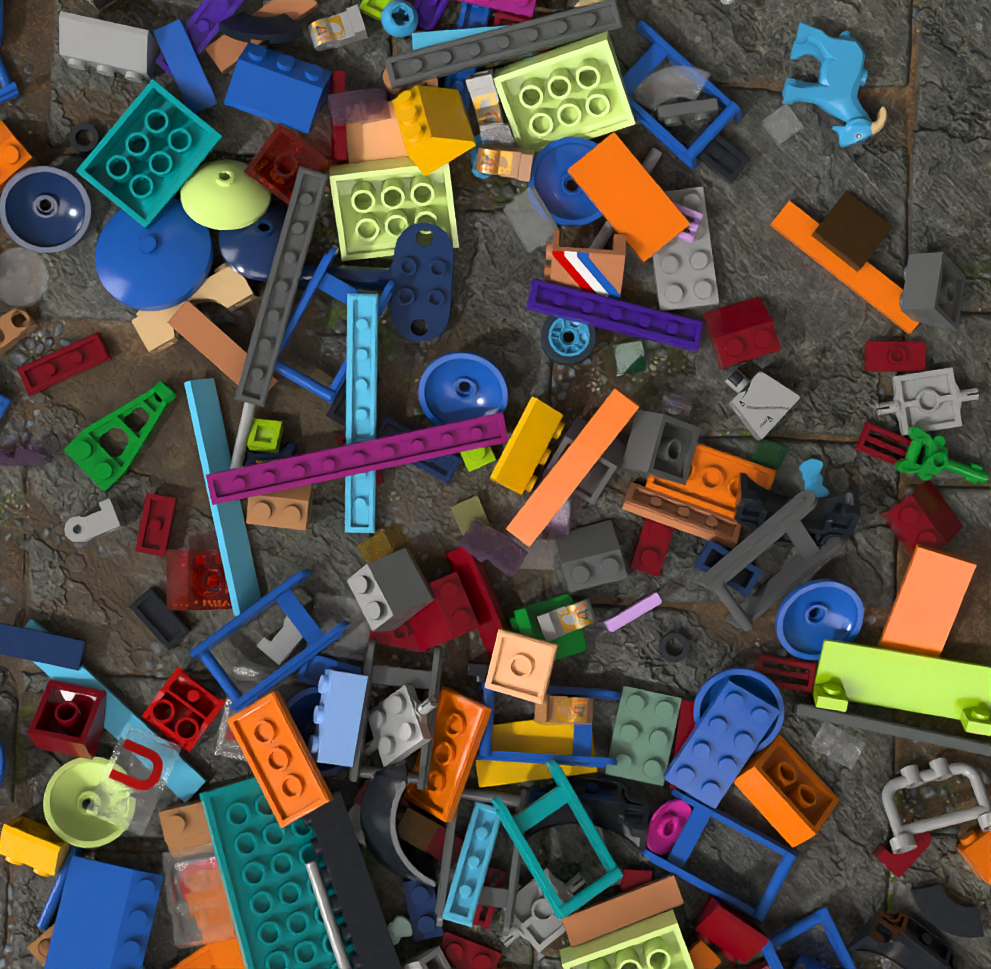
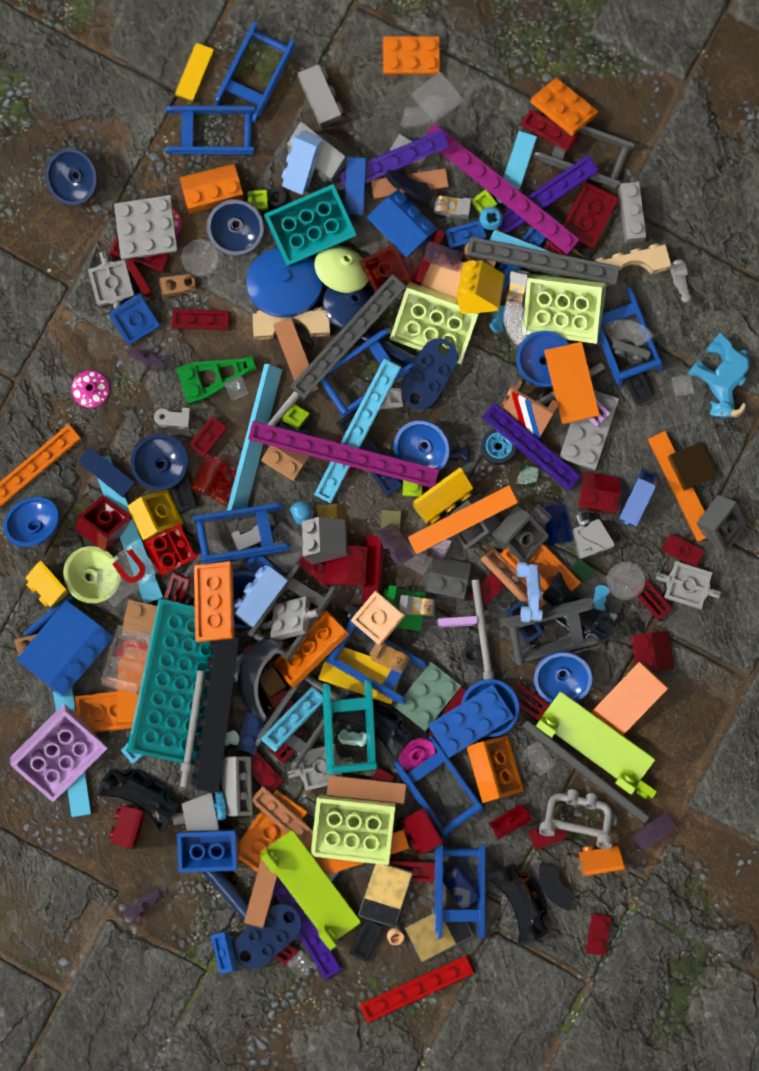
camera: 20 degrees right, 5 degrees down
leg [475,145,533,182] -> none
clear piece [503,185,559,254] -> none
green piece [894,426,989,484] -> none
none -> yellow slope [128,490,184,540]
none -> dark blue dish [131,434,188,491]
none -> dark red tile [164,571,192,604]
none -> clear plate [224,376,249,401]
none -> lime plate [248,190,268,211]
none -> light blue brick [282,130,323,195]
none -> dark azure piece [290,501,314,526]
none -> light aqua piece [338,729,367,747]
none -> white slope [380,388,403,409]
none -> blue plate [445,220,487,250]
none -> dark blue piece [448,446,470,462]
none -> light grey bar [471,579,495,679]
none -> dark red plate [488,803,532,840]
none -> light blue plate [517,562,542,622]
none -> clear blue slope [542,504,573,545]
none -> clear tile [607,562,645,600]
none -> slope [619,469,659,526]

